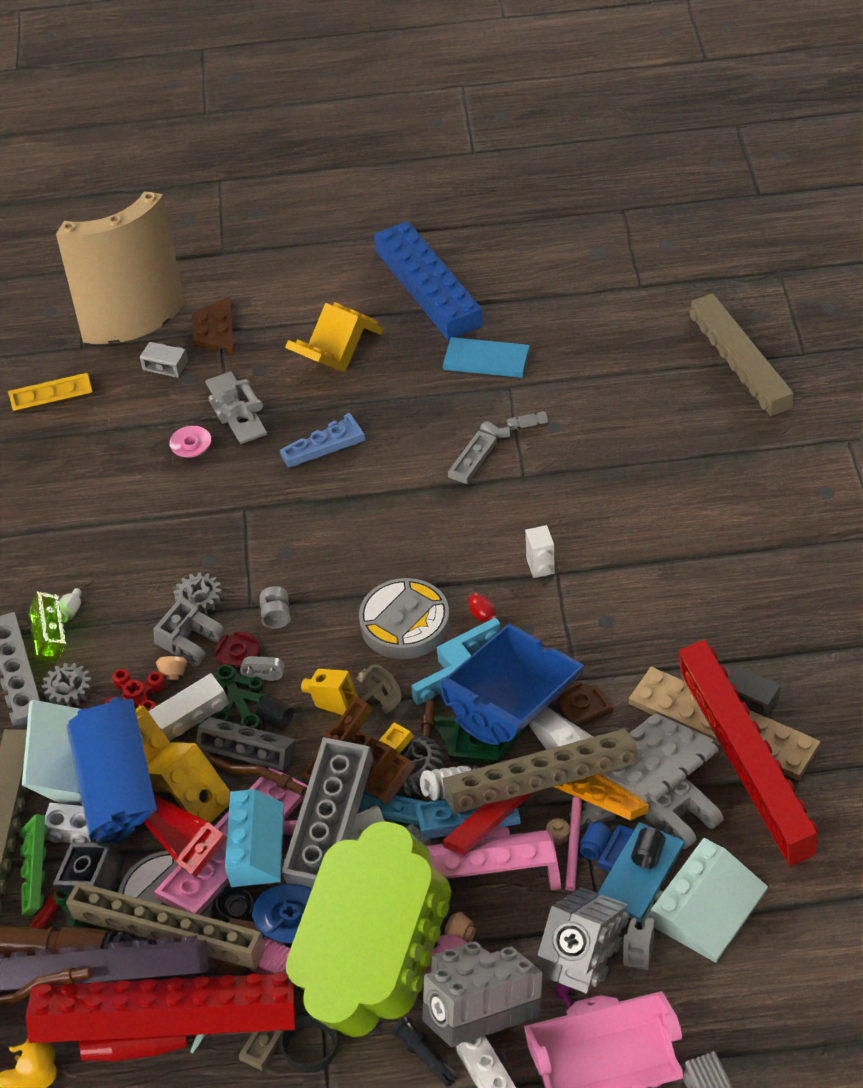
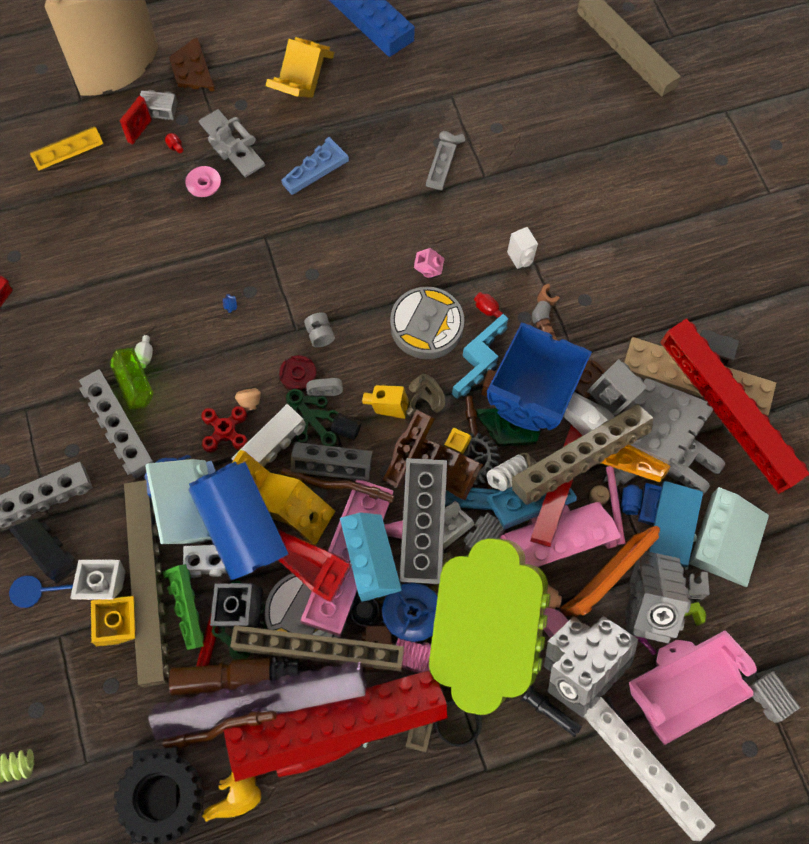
camera: 20 degrees left, 20 degrees up
light grey gear [42,663,93,707] -> none
light grey brick [153,598,226,666] -> none
light grey gear [174,572,223,615] -> none
dark azure tile [443,337,530,378] -> none
light grey axle [507,411,548,431] -> none
black piece [631,827,666,869] -> none
none -> red plate [120,95,152,145]
none -> red cylinder [165,133,183,154]
none -> blue plate [223,294,237,313]
none -> bright pink brick [414,248,444,278]
none -> piece [532,284,560,341]
none -> orange animal [559,526,660,617]
none -> light grey brick [586,359,647,416]
none -> lime bracket [684,602,706,626]

